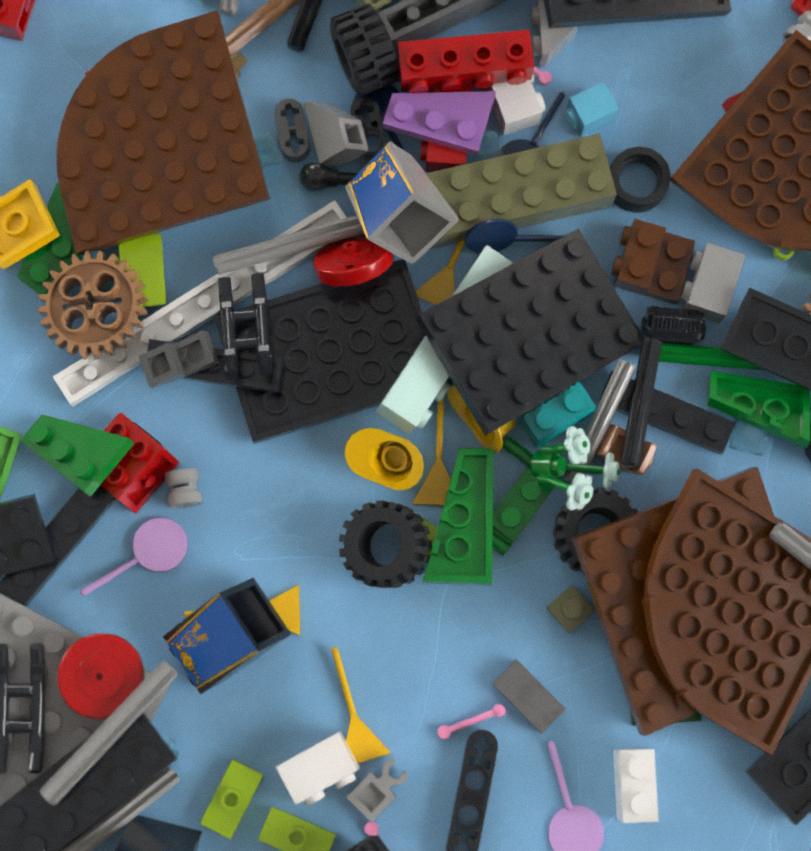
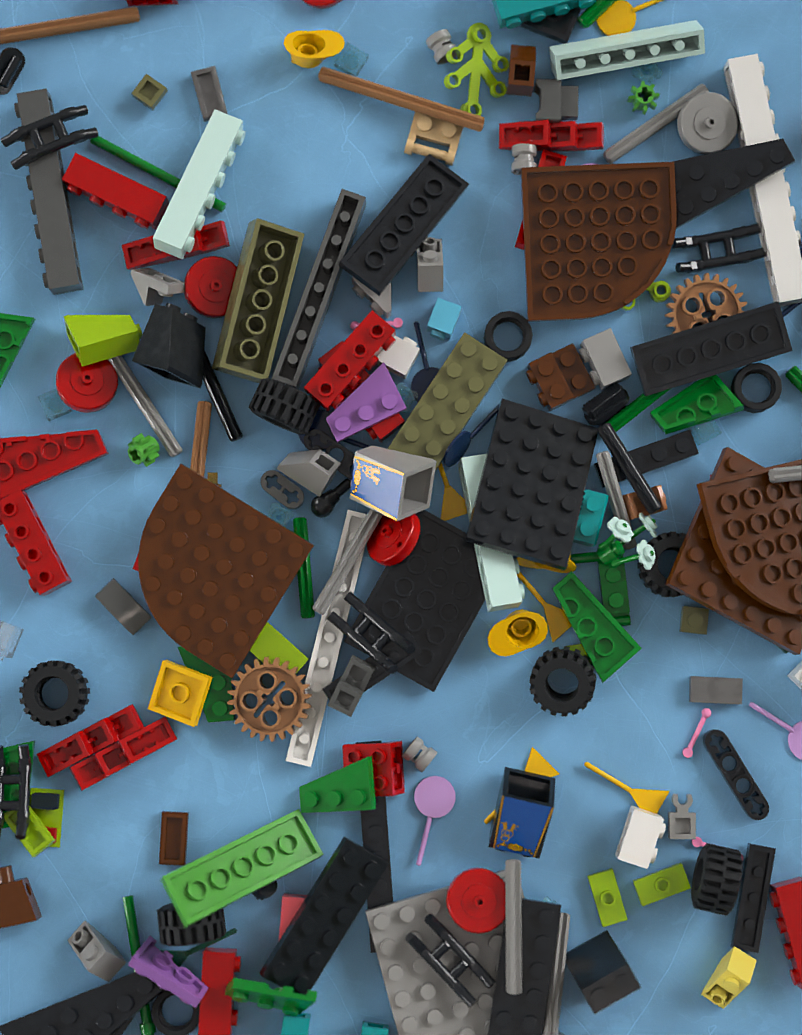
camera: 40 degrees left, 5 degrees up
none -> dark grey slope [95,578,152,635]
none -> green axle [293,517,315,619]
none -> light grey slope [417,237,443,292]

